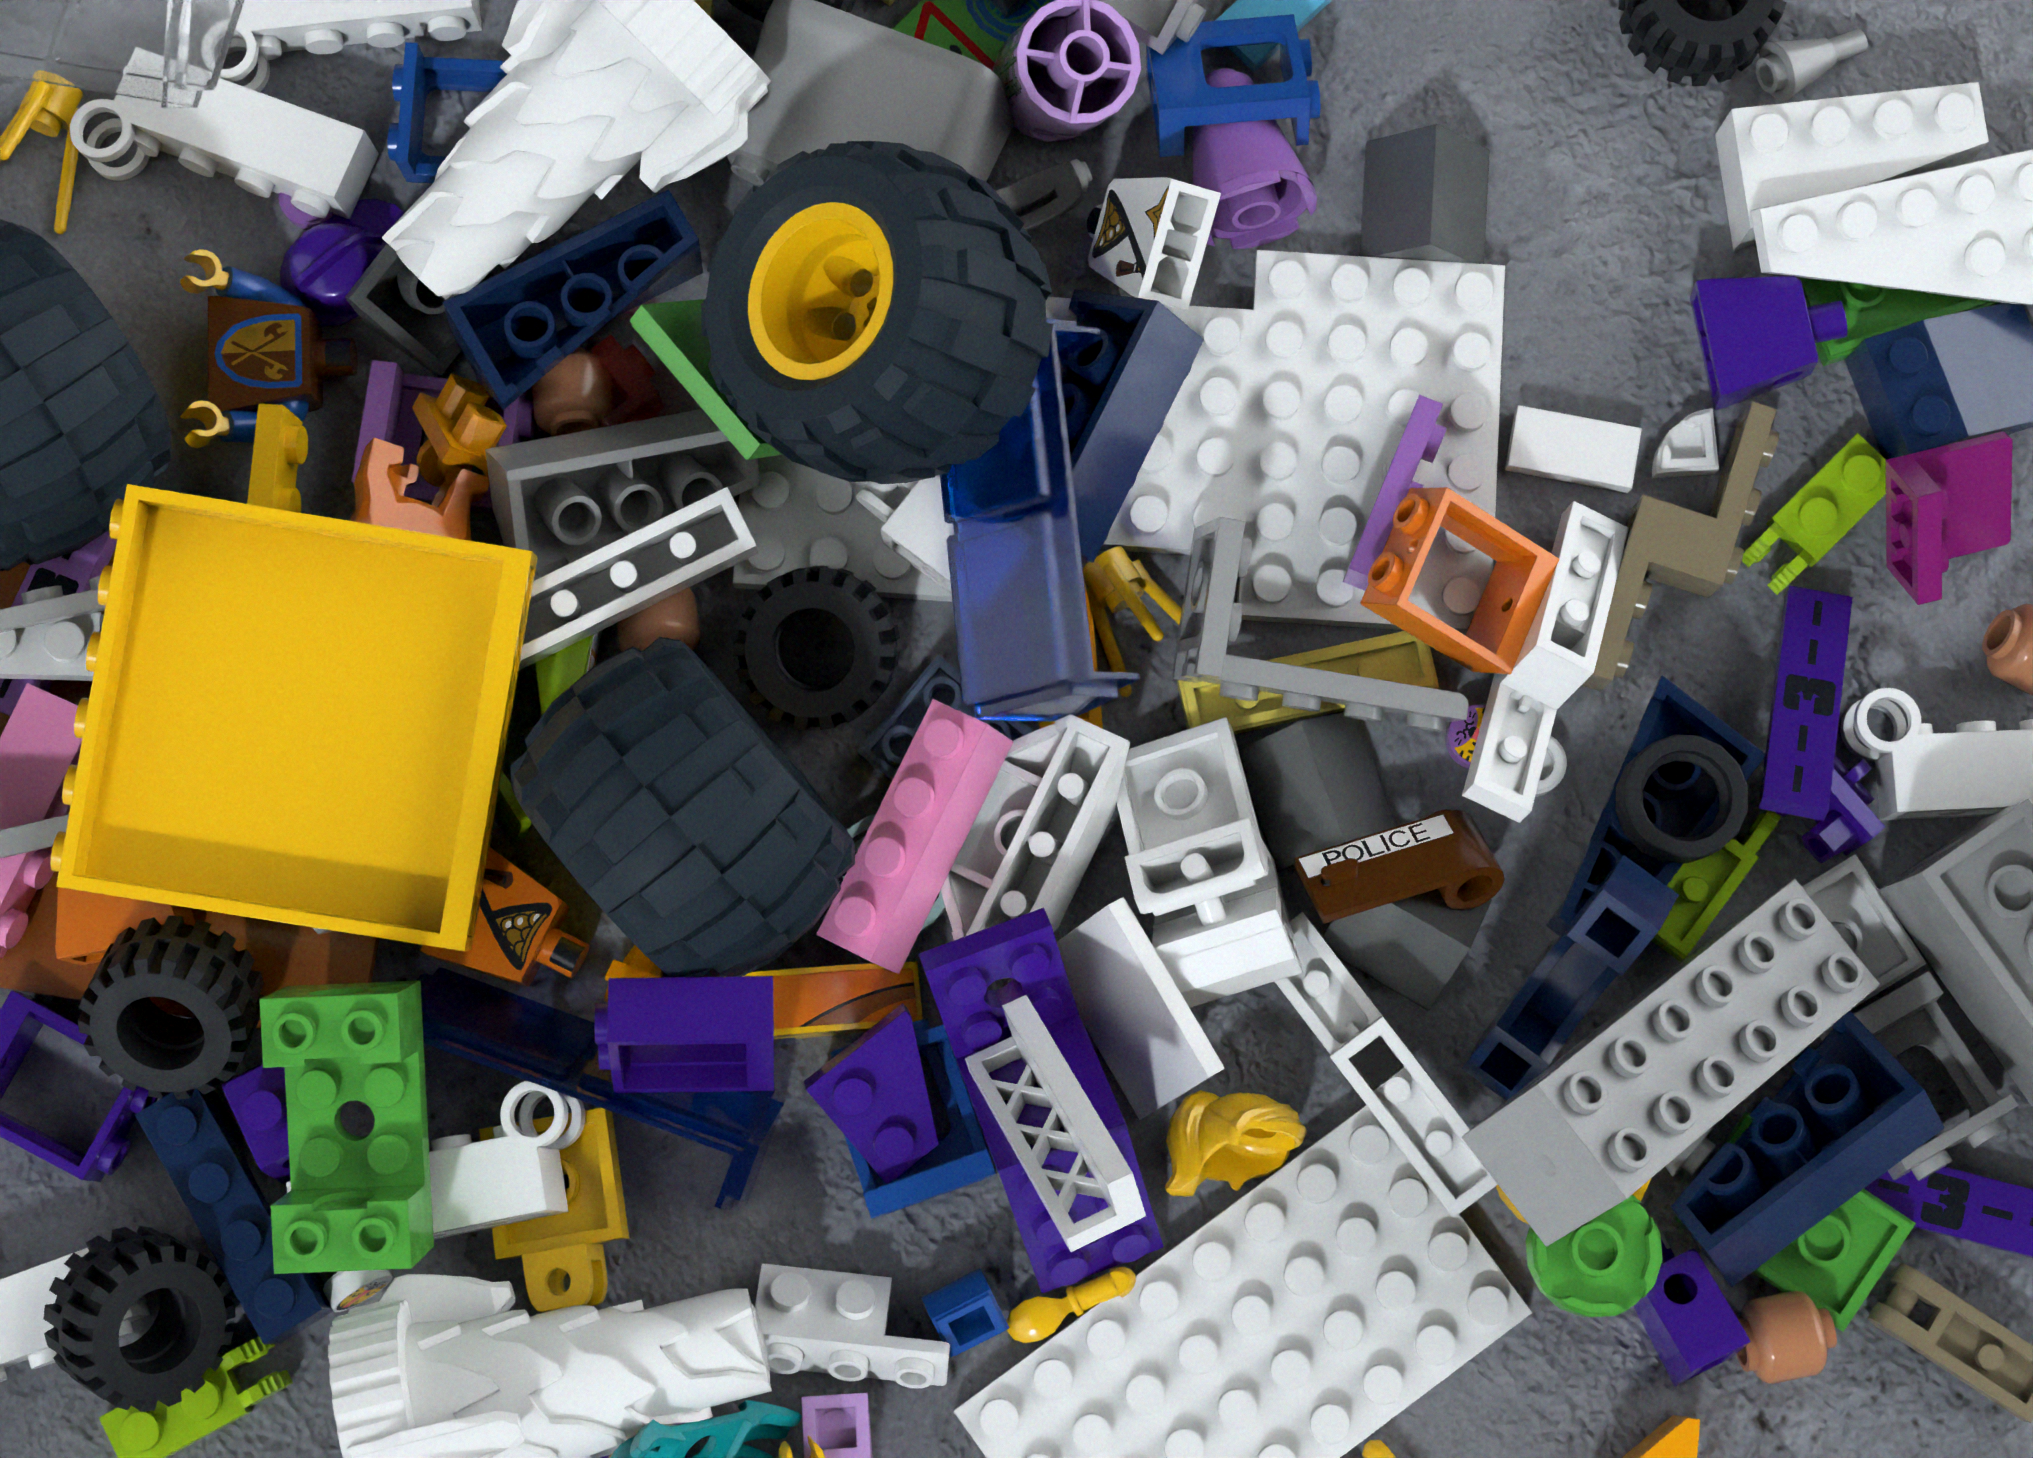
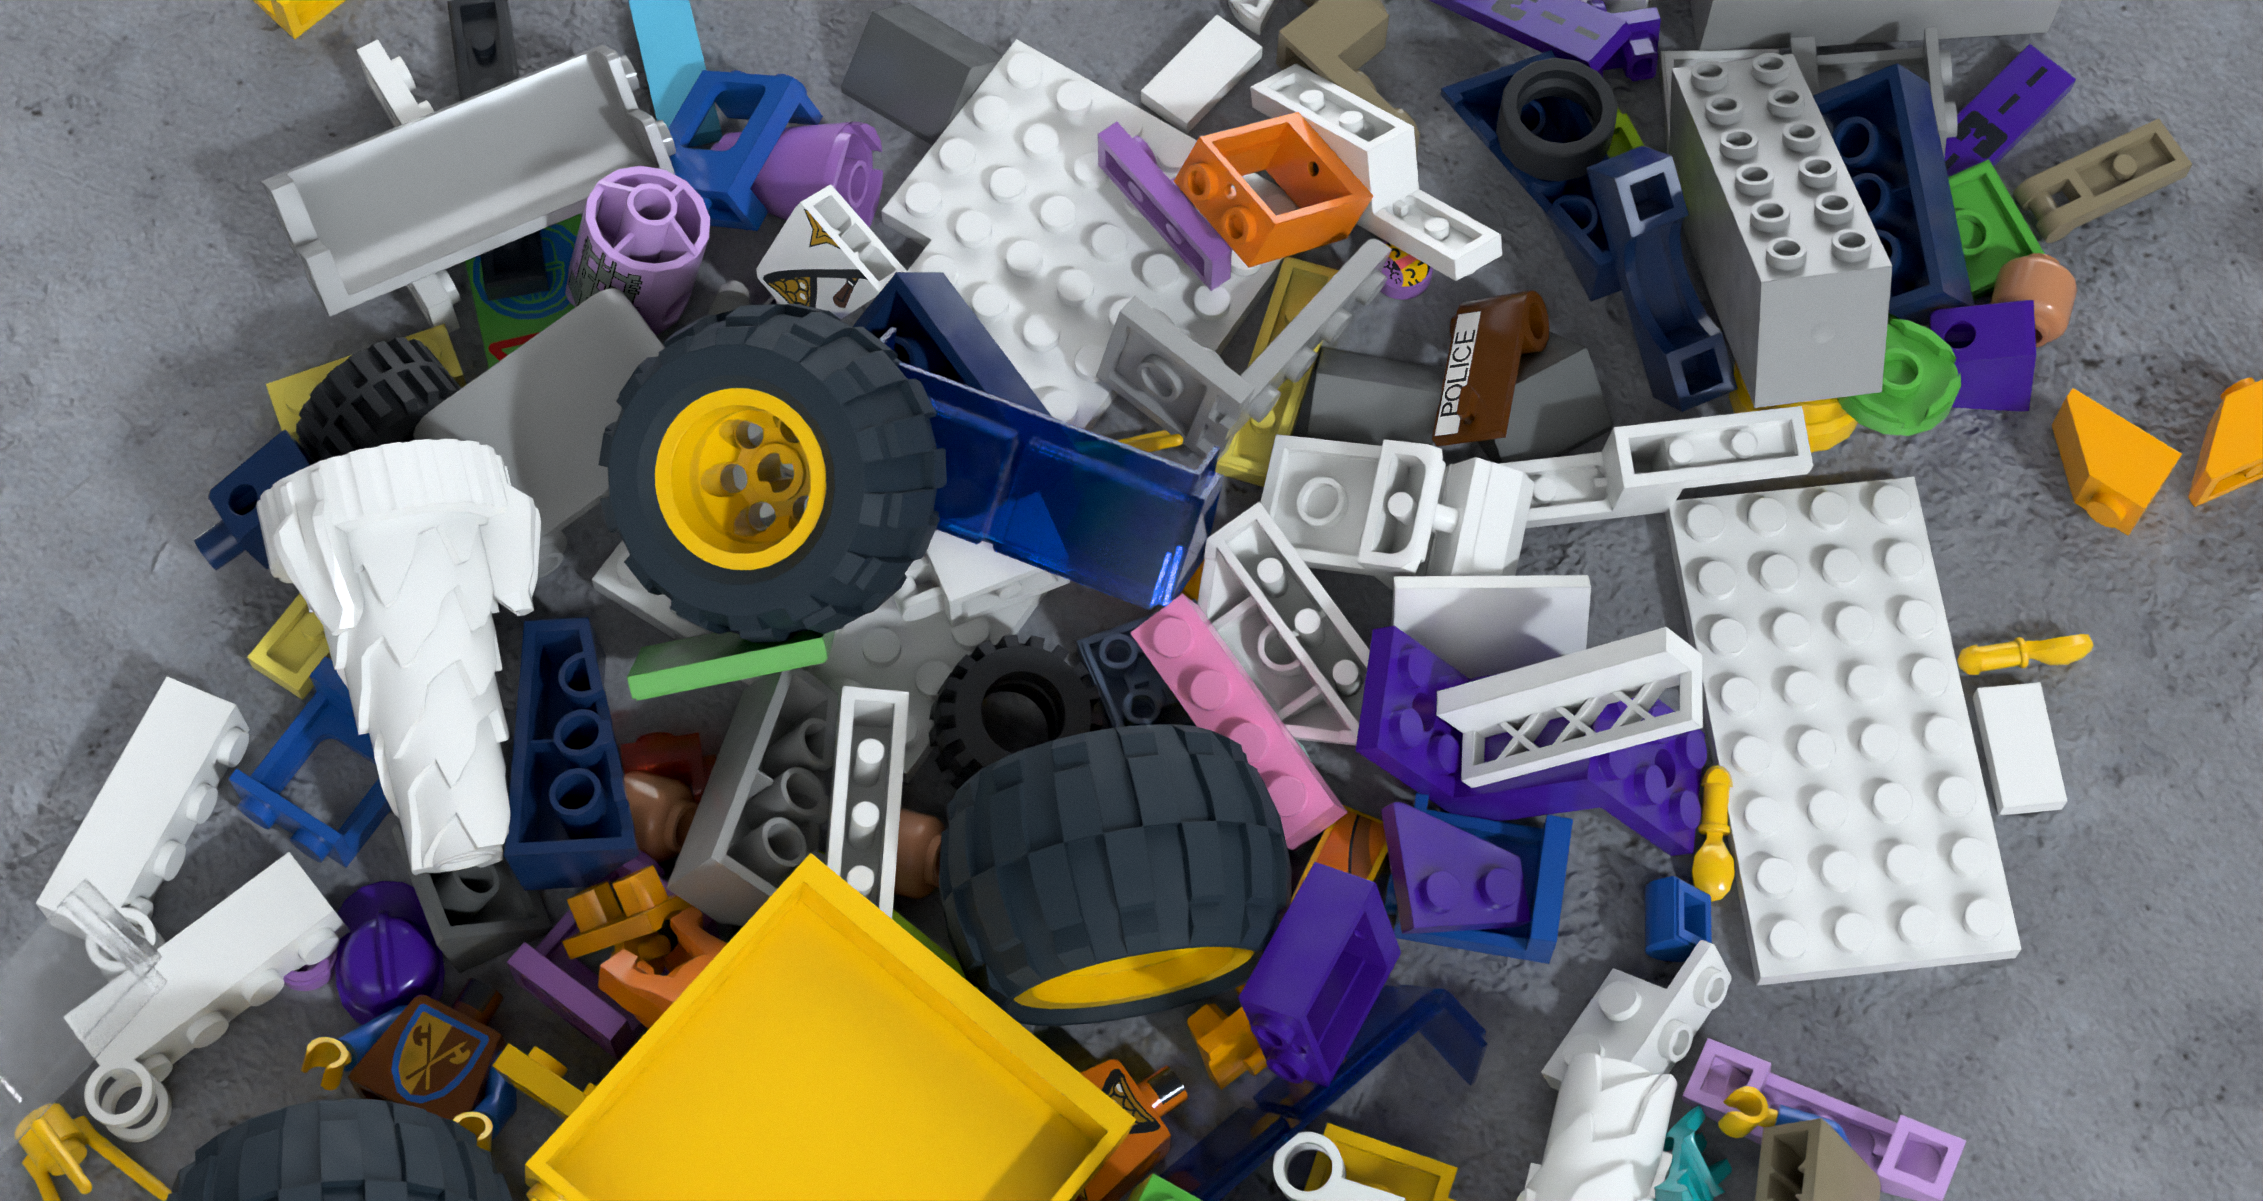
camera: 60 degrees left, 15 degrees down
yellow hair [1165,1090,1307,1197] -> none

